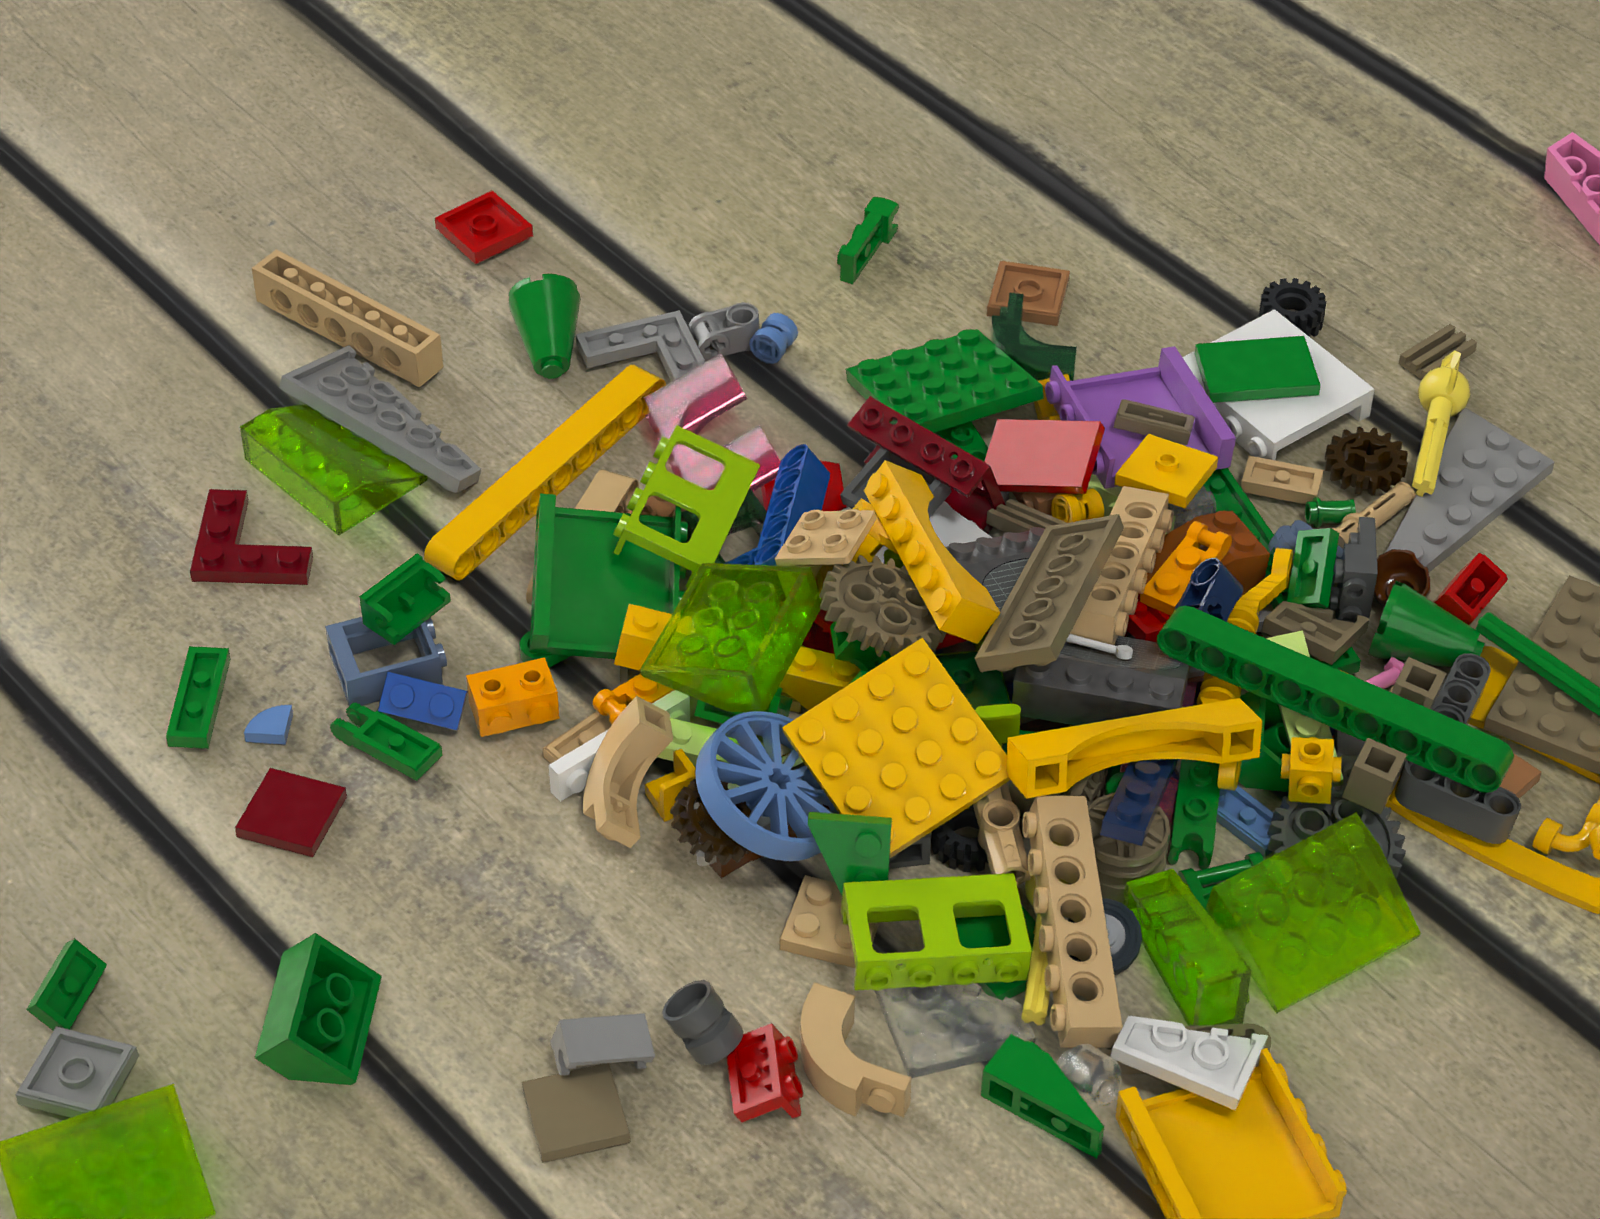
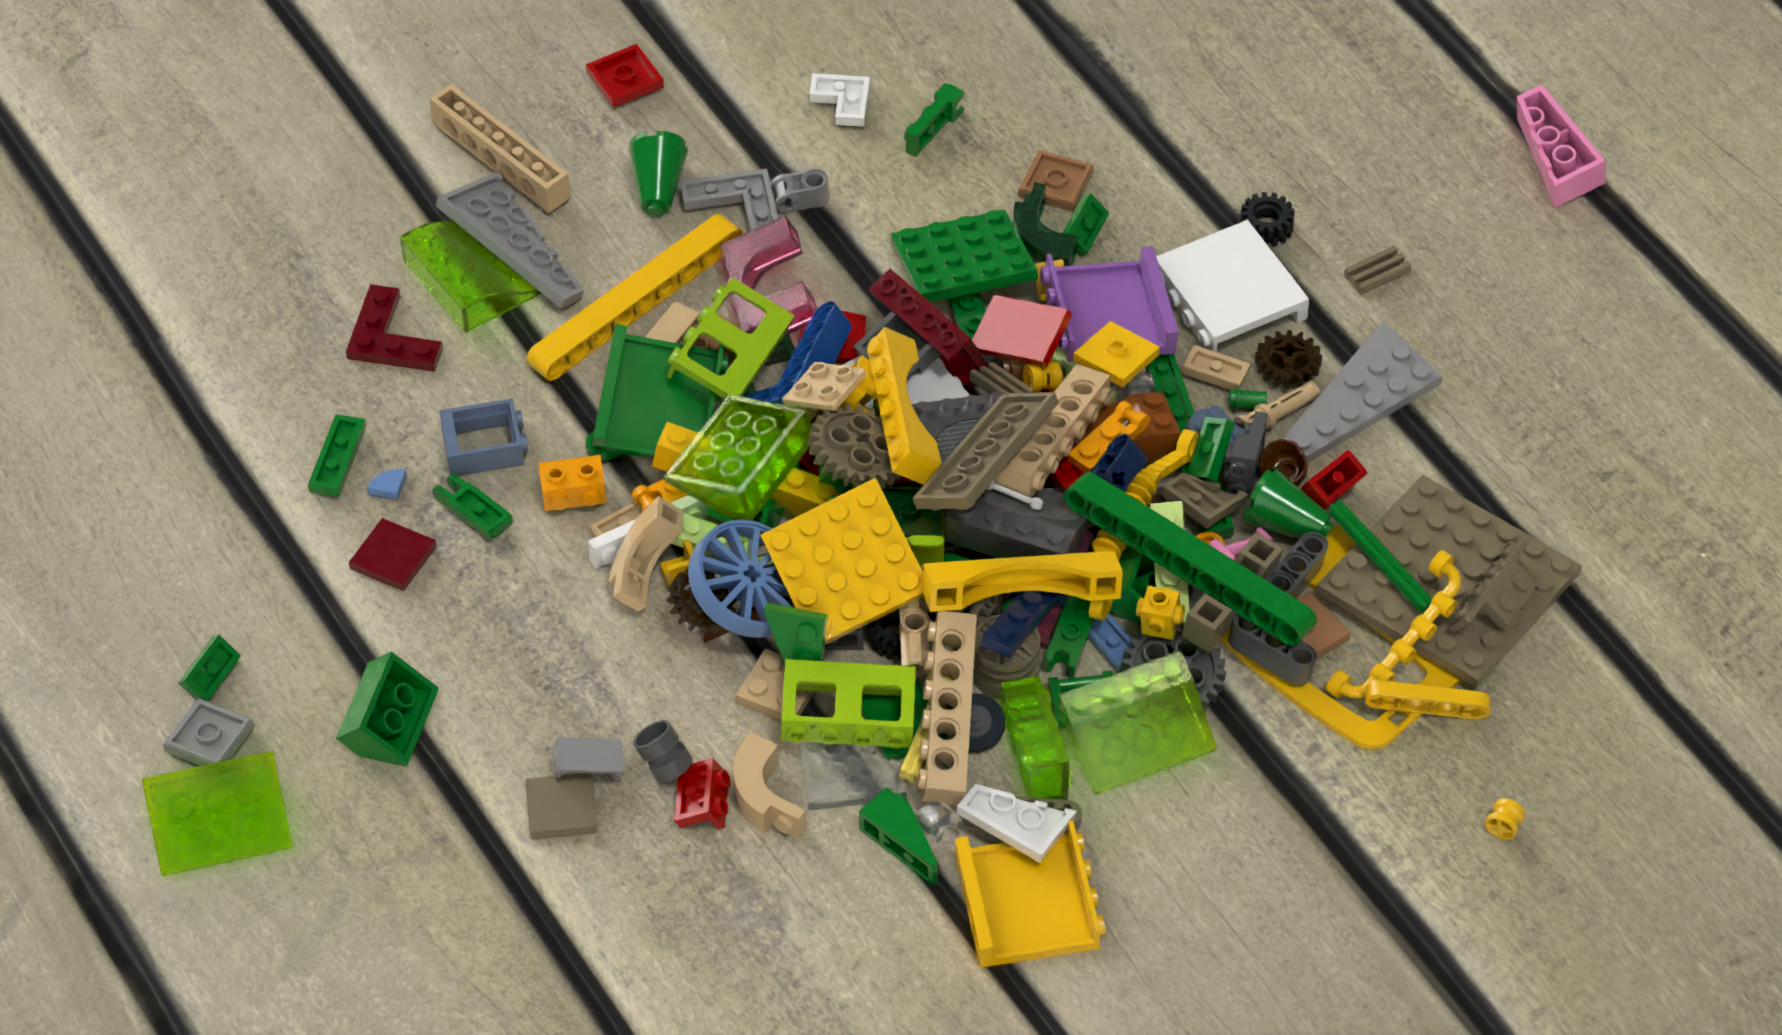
camera: 10 degrees right, 5 degrees up
green hinge [359,553,451,645] -> none
blue plate [378,672,468,731] -> none
medium blue wheel [749,313,798,364] -> none
dark tan tile [1113,399,1195,445] -> none
green tile [1194,336,1321,403] -> none
light yellow piece [1412,350,1470,496] -> none
none -> white plate [809,73,870,127]
none -> green plate [1060,193,1110,257]

